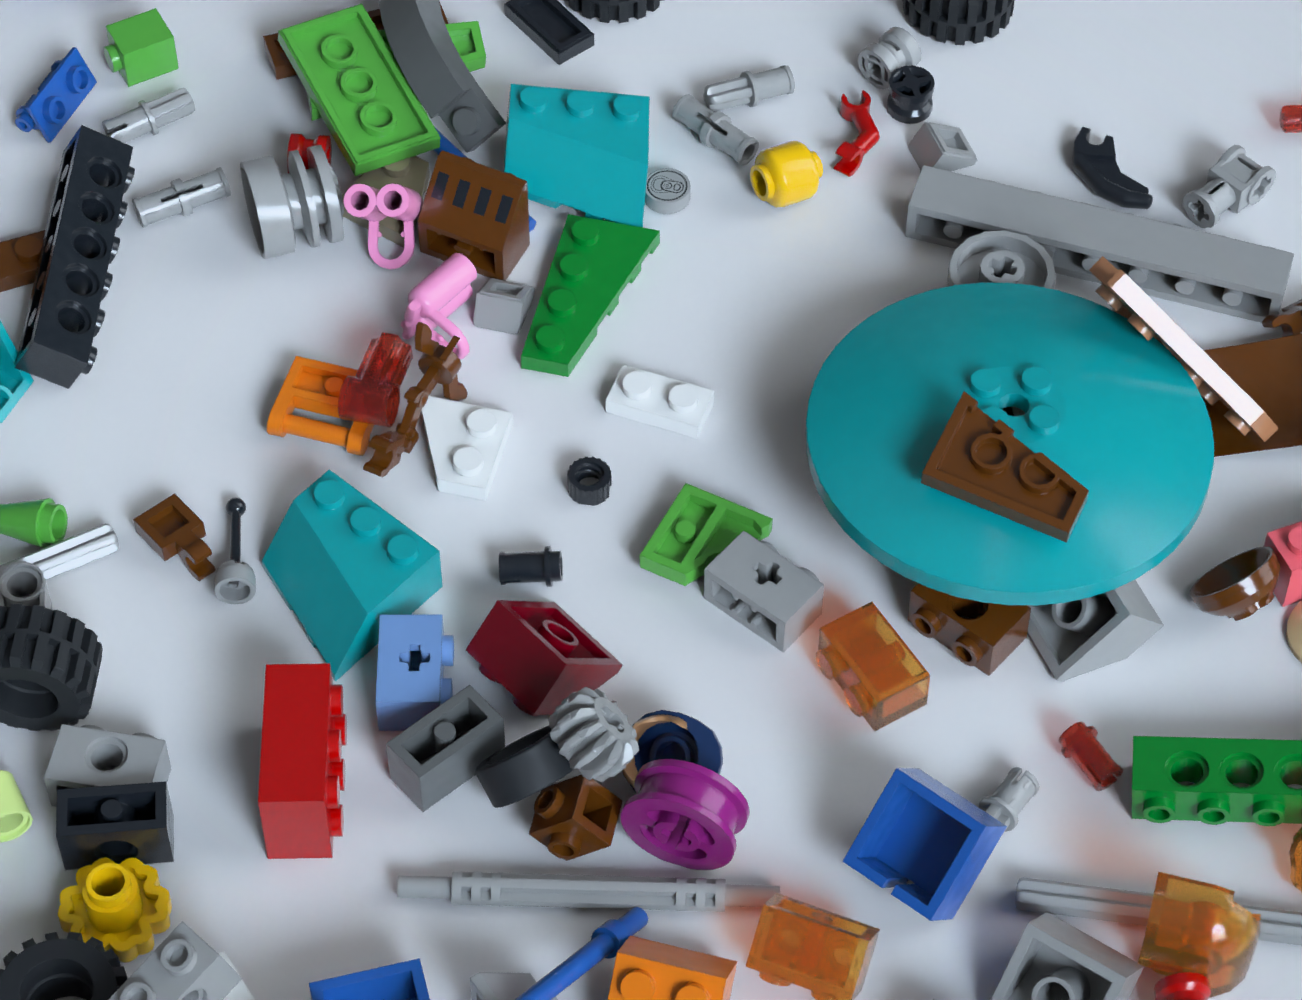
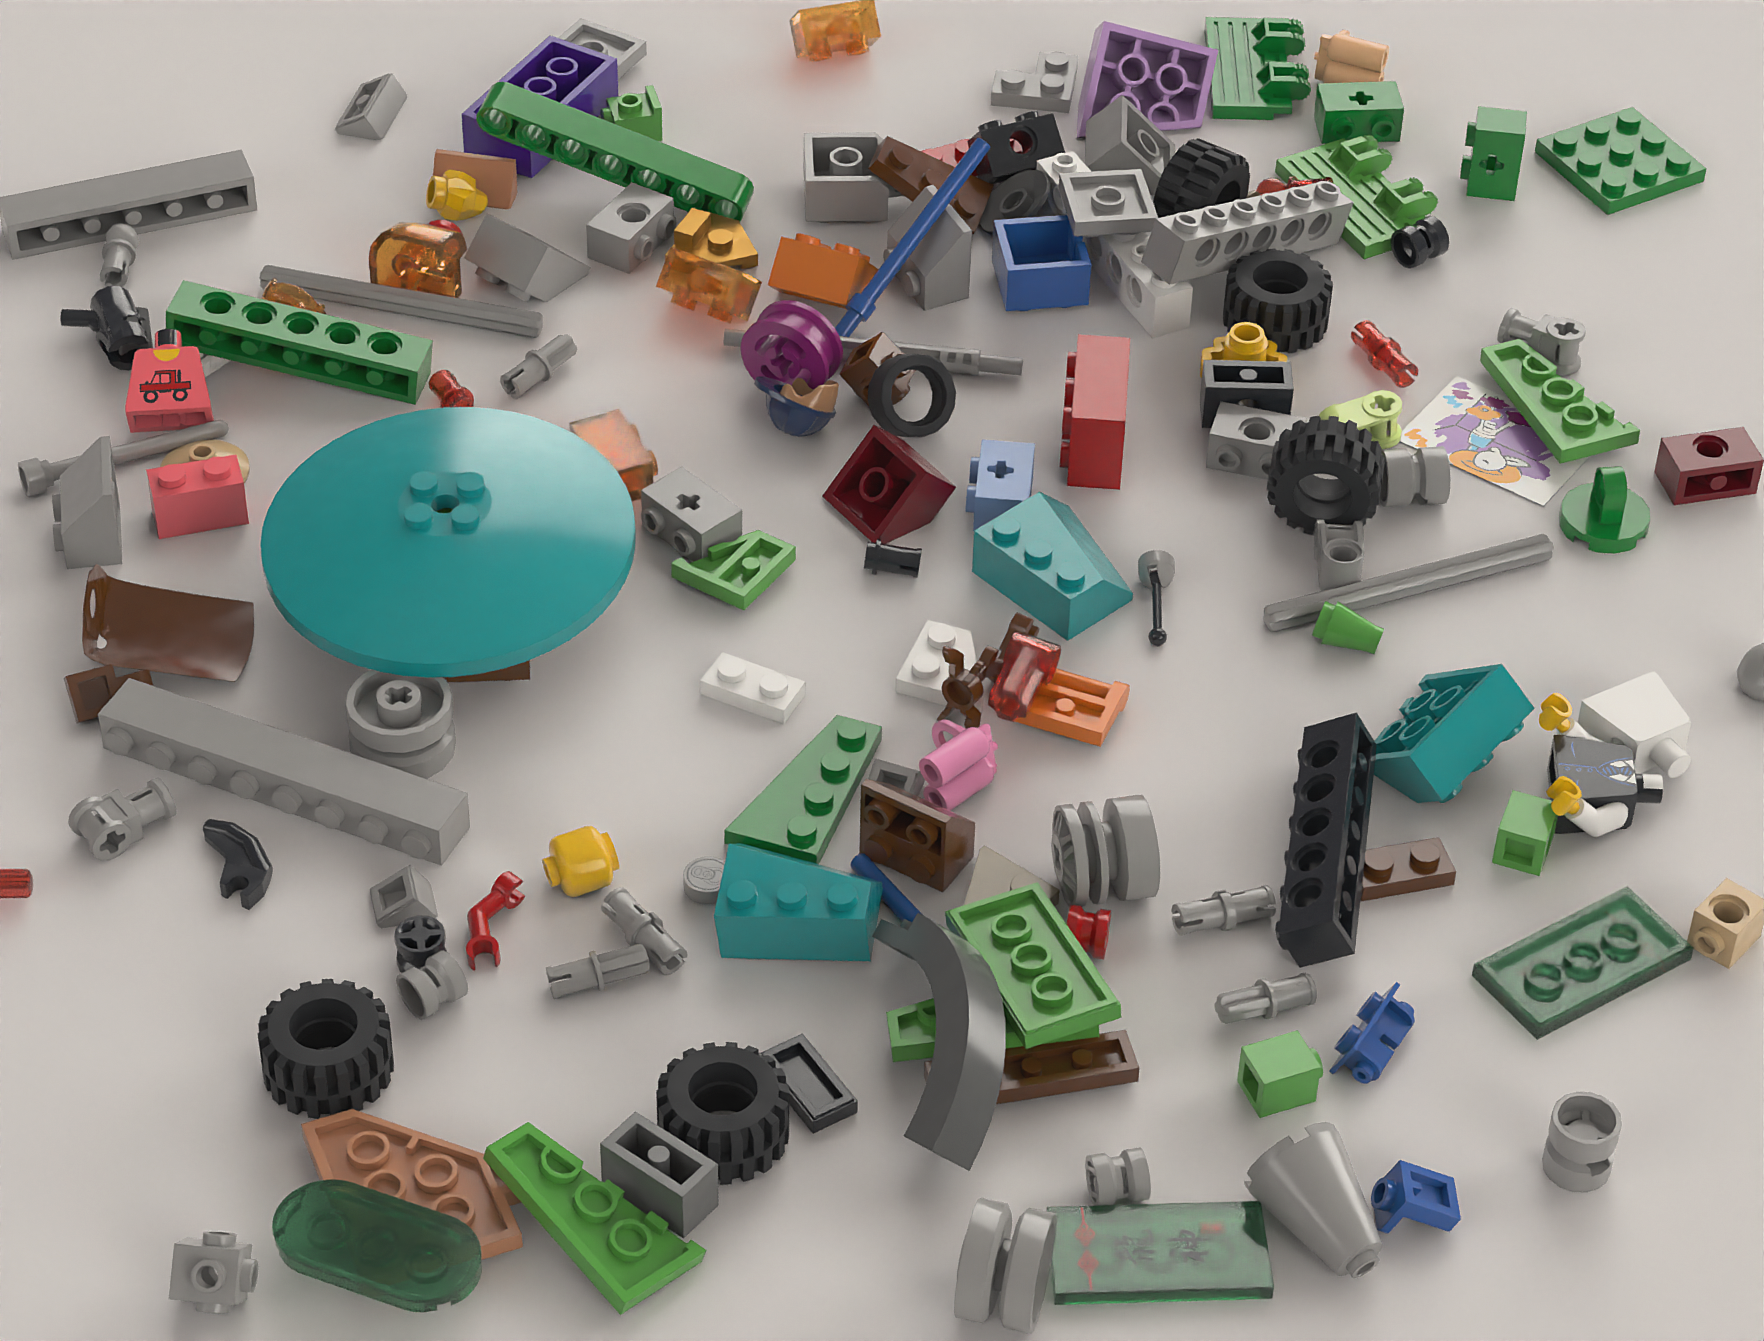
camera: 175 degrees left, 10 degrees down
reddish brown plate [133,493,216,581] -> none
bright pink piece [343,183,423,270] -> none
dark grey brick [386,685,505,812] -> none
light grey gear [548,687,639,782] -> none
black axle [567,456,612,506] -> none
blue piece [843,768,1007,921] -> none
reddish brown wing [921,391,1089,543] -> none
wing [1089,256,1278,442] -> none
reddish brown piece [1190,546,1281,621] -> none

